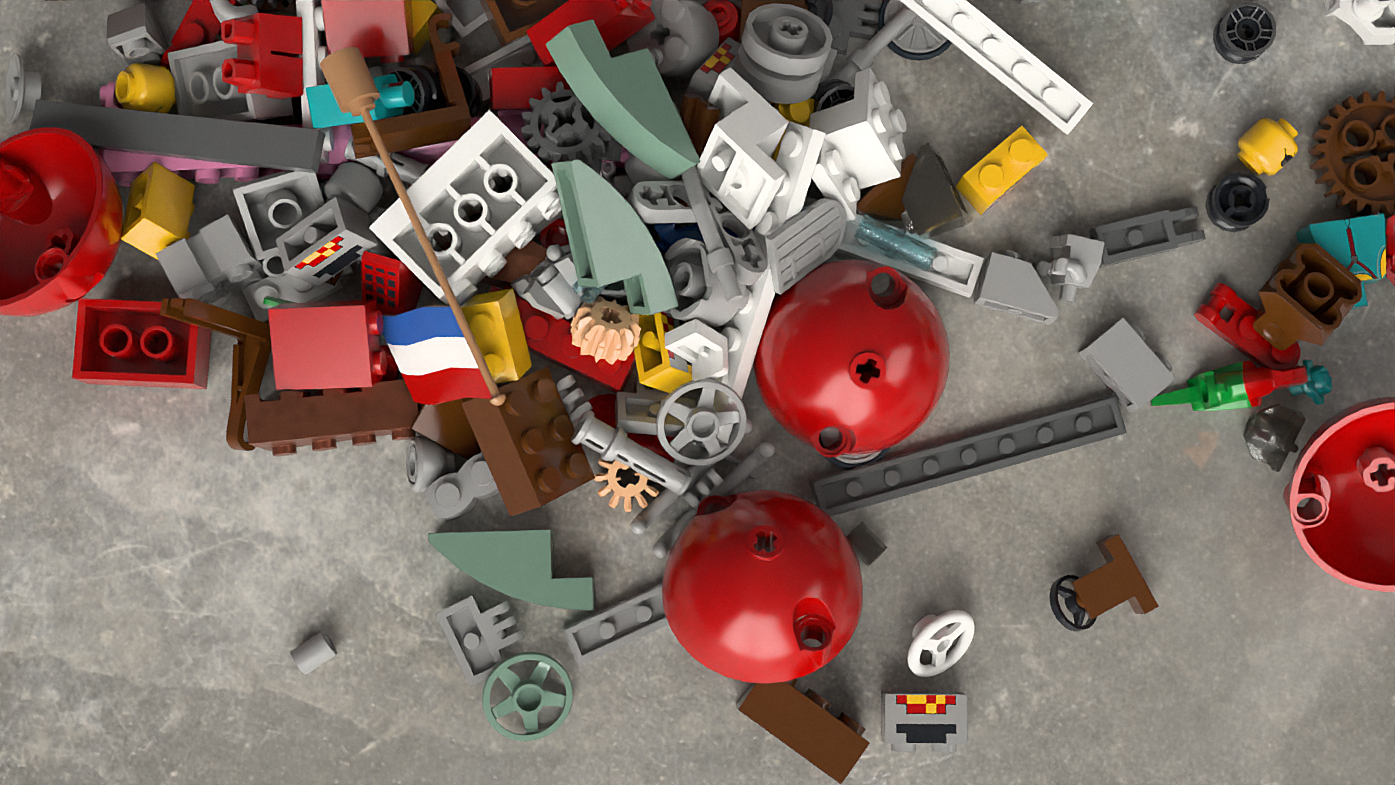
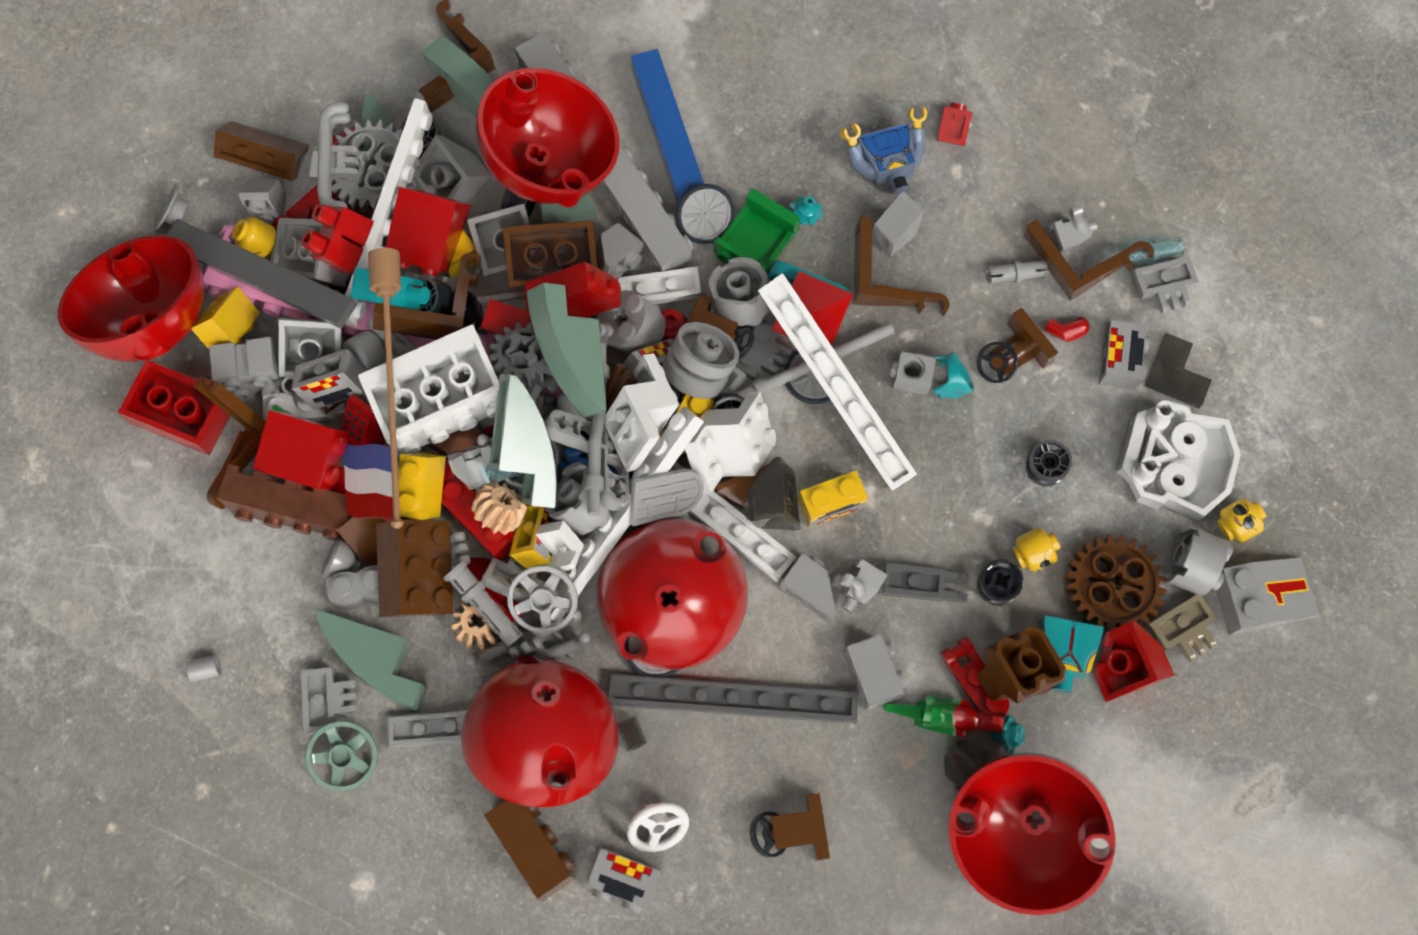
camera: 20 degrees right, 10 degrees down
clear light blue pin [854,214,937,271] -> none

